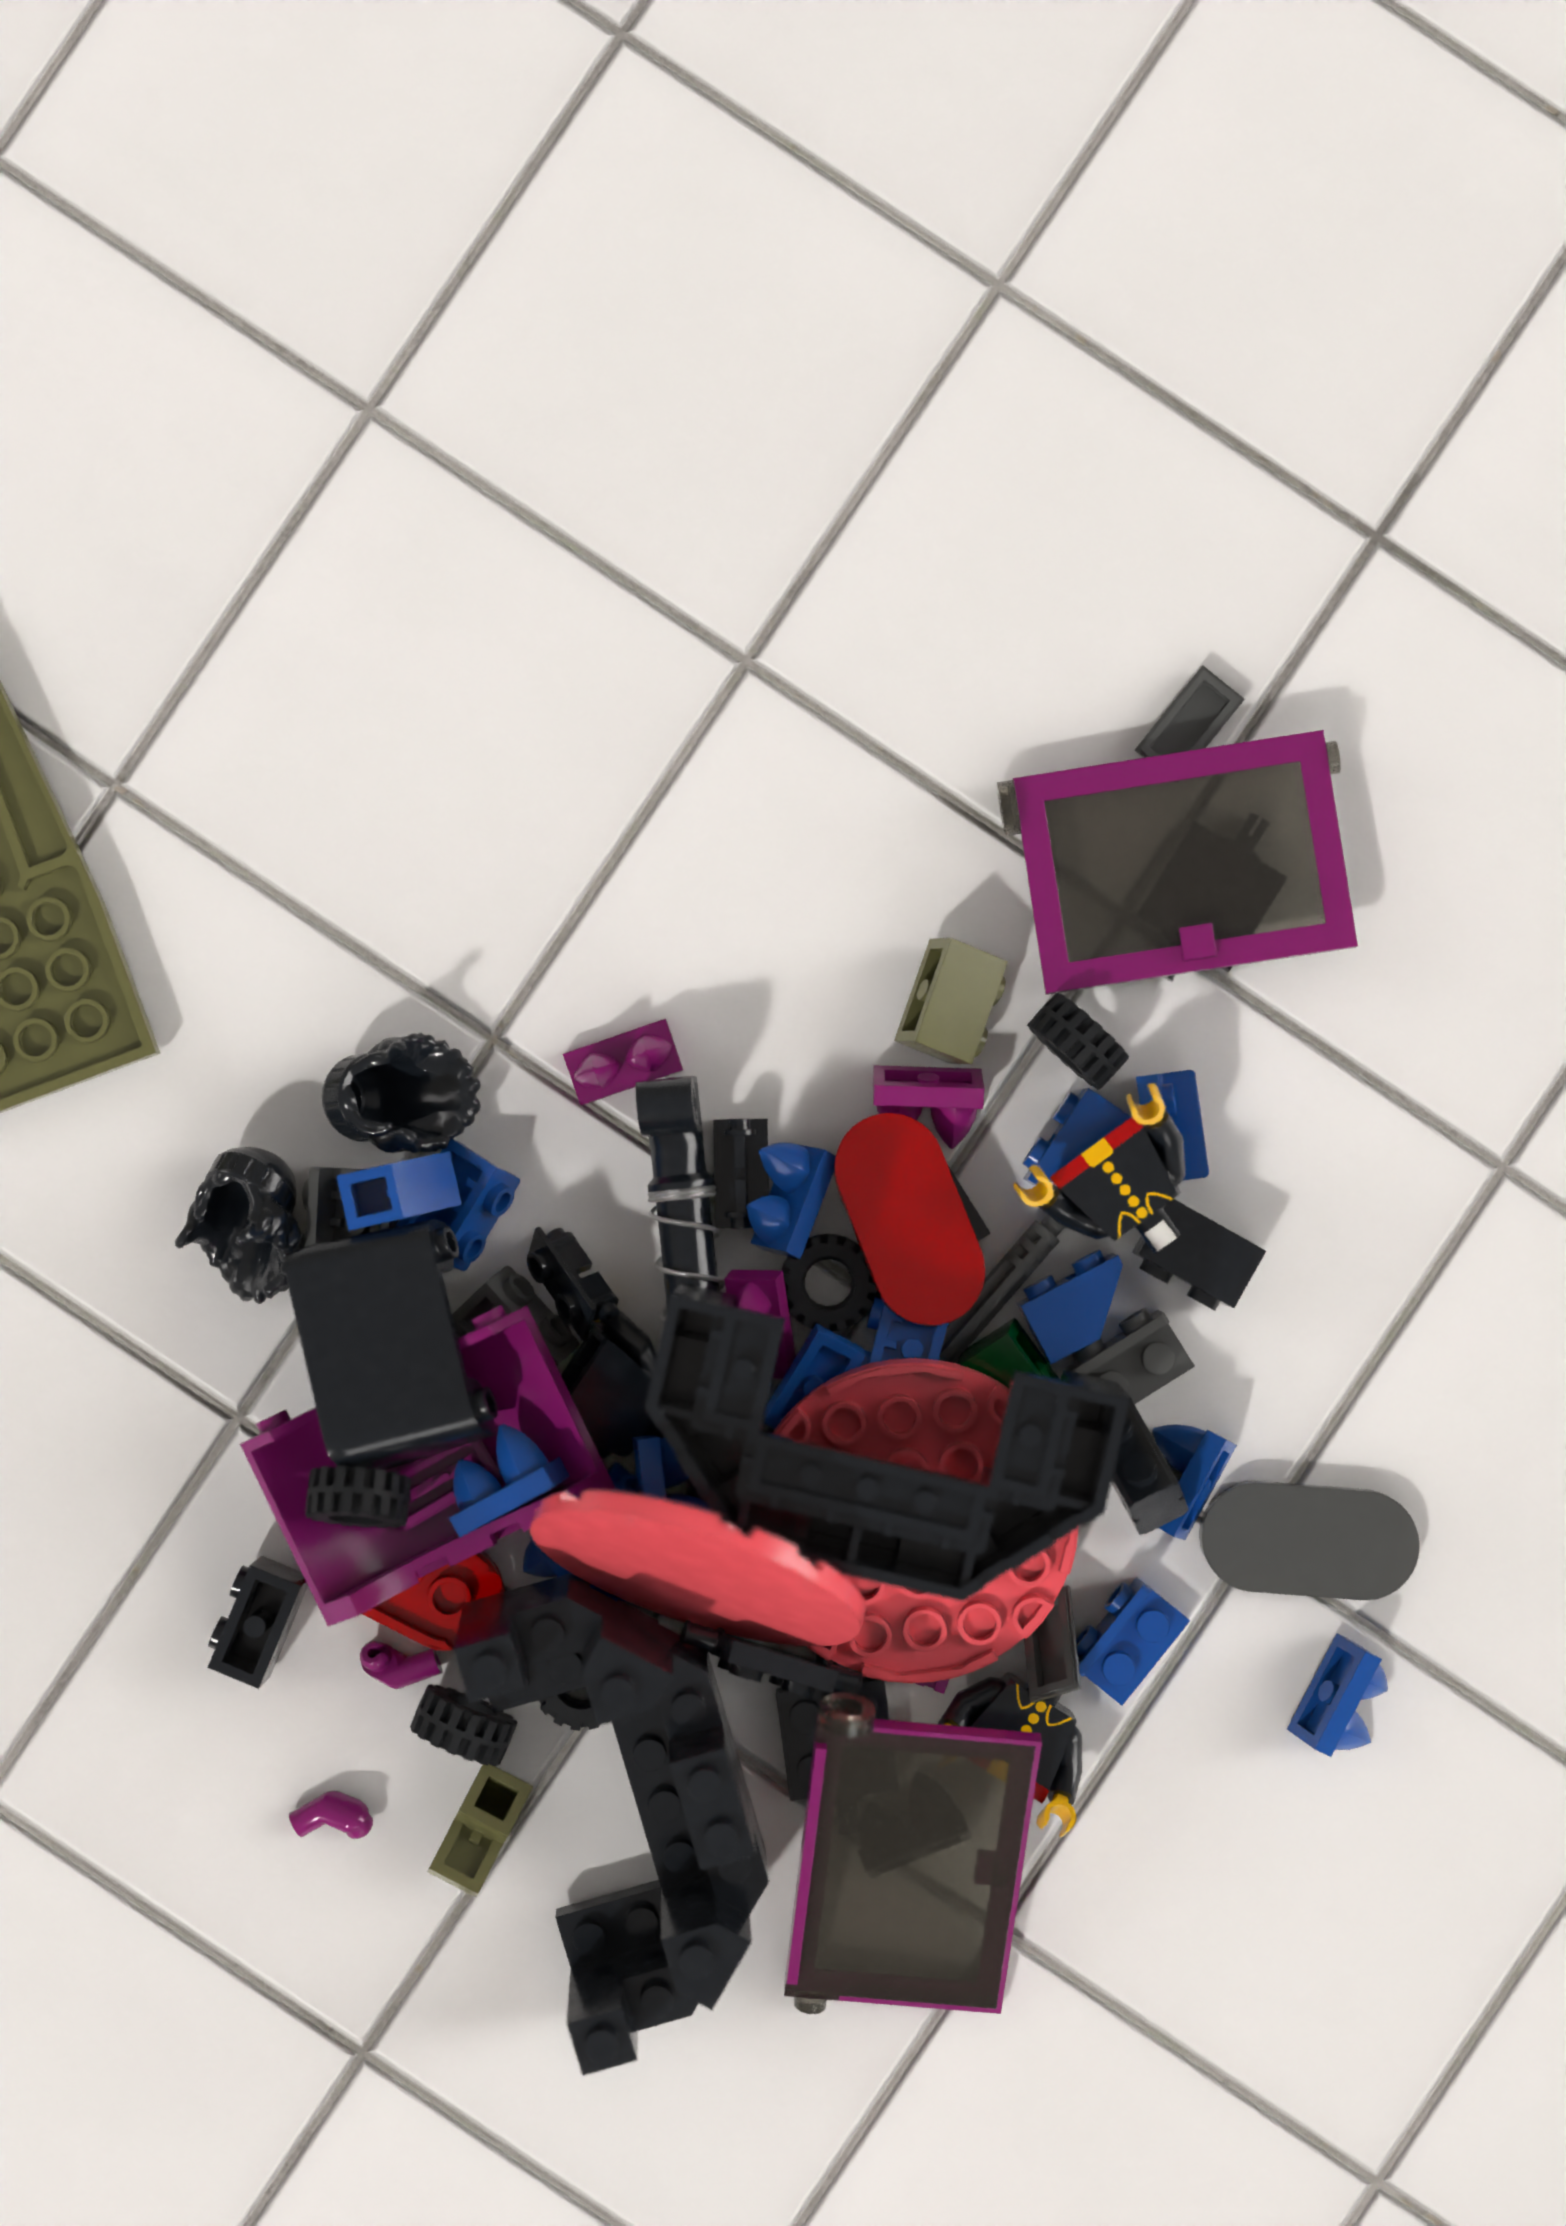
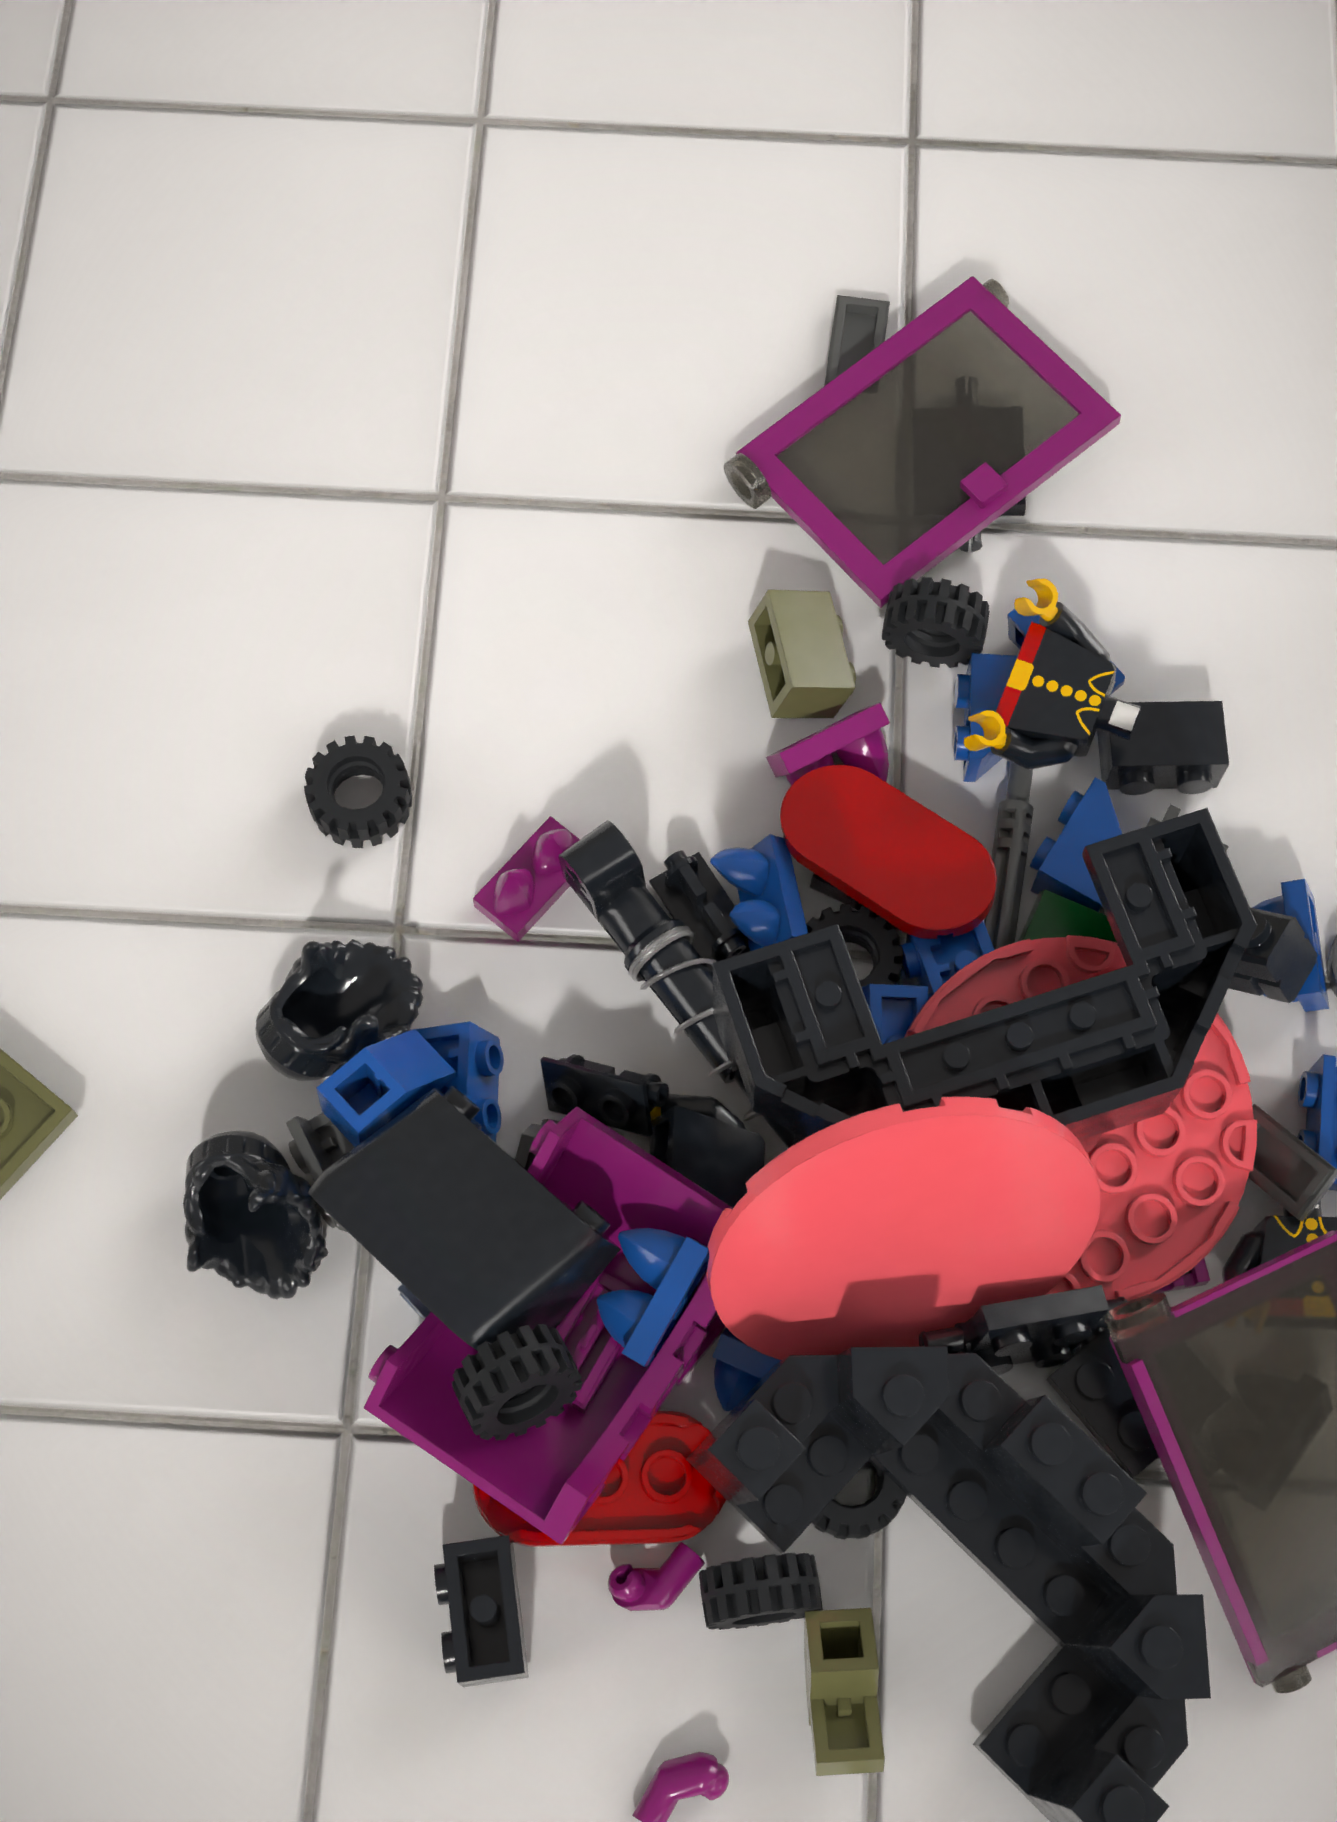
camera: 30 degrees left, 20 degrees down
none -> black tyre [304,735,412,848]

